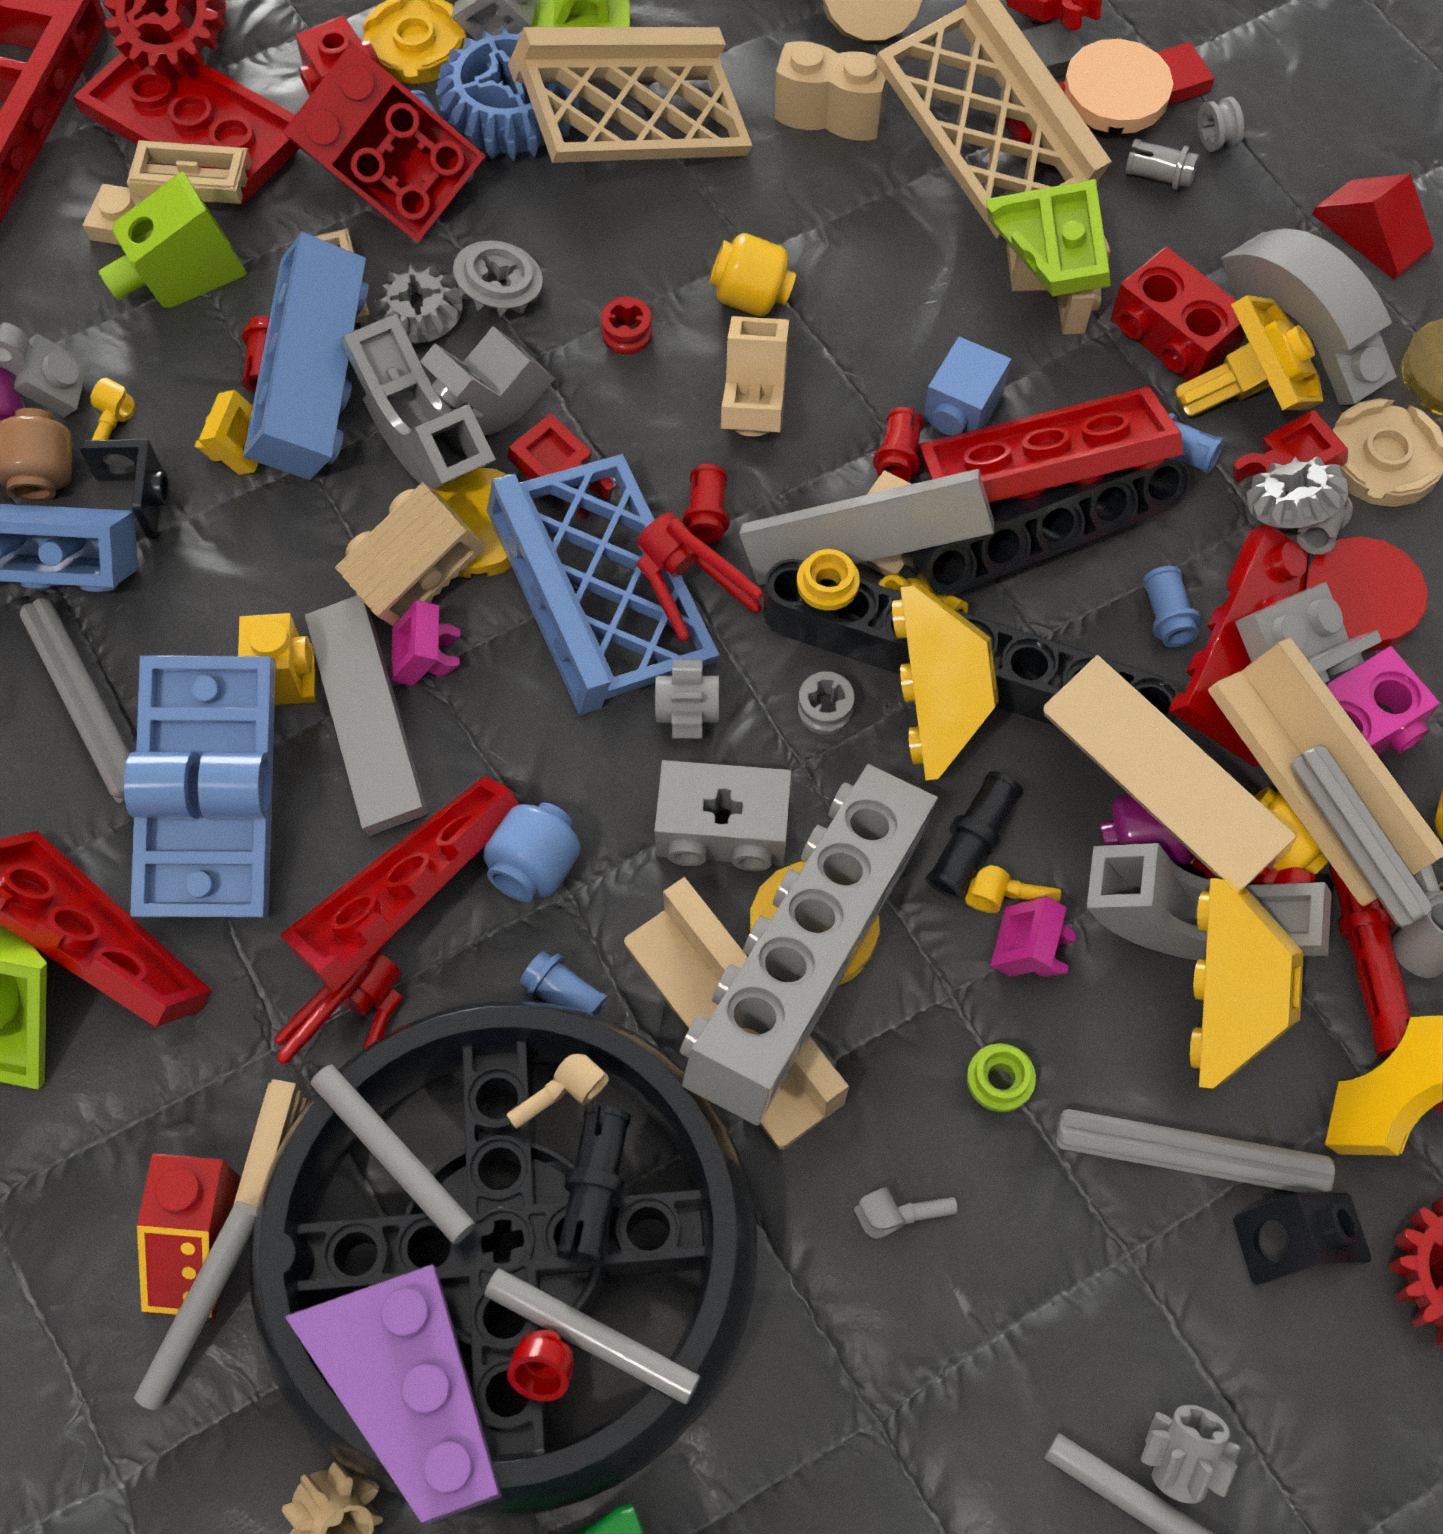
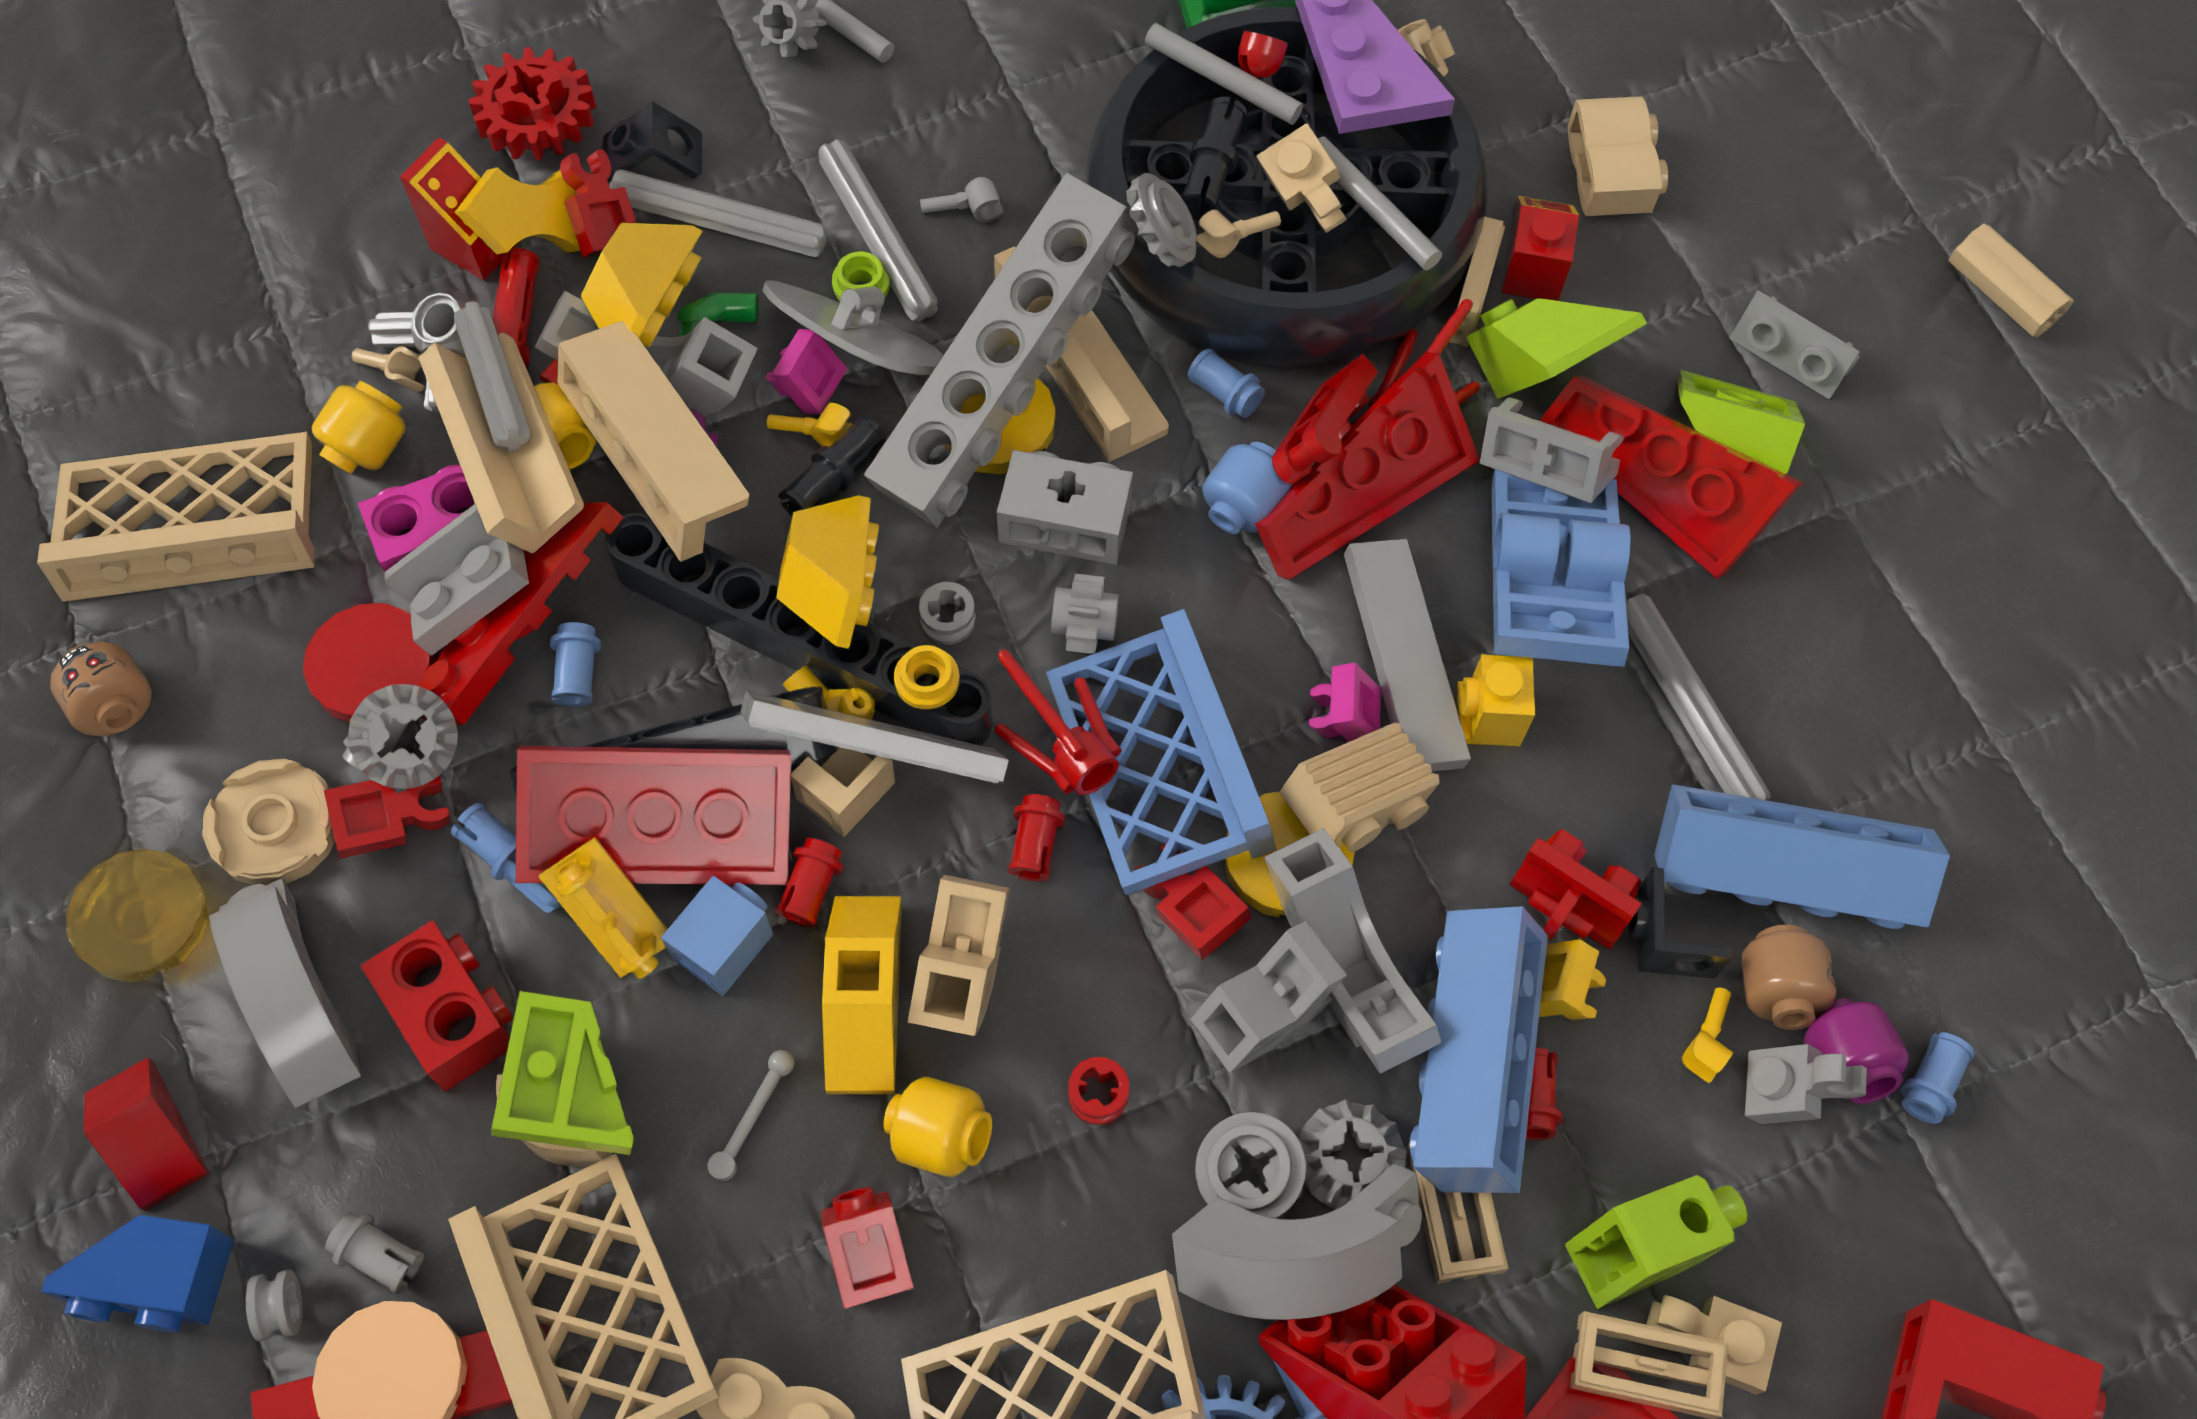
camera: 175 degrees left, 0 degrees up
light grey bar [134,1201,257,1410] -> none
yellow piece [1175,295,1324,417] -> none
none -> blue slope [41,1215,234,1333]
none -> yellow hinge [539,837,668,979]
none -> red plate [560,149,637,258]
none -> green arm [676,292,759,337]
none -> light grey hinge [707,1050,795,1182]
none -> light grey shield [762,280,944,375]
none -> light grey axle [818,139,938,322]
none -> bracket [821,1187,914,1309]
none -> yellow slope [822,896,902,1094]
none -> light grey gear [1126,173,1197,267]
none -> light grey arch [1172,1163,1422,1320]
none -> tan plate [1256,123,1346,233]
none -> red plate [1272,354,1378,484]
none -> lime slope [1465,298,1647,399]
none -> light grey hinge [1480,397,1624,503]
none -> red hips [1509,829,1642,950]
none -> tan brick [1568,96,1668,216]

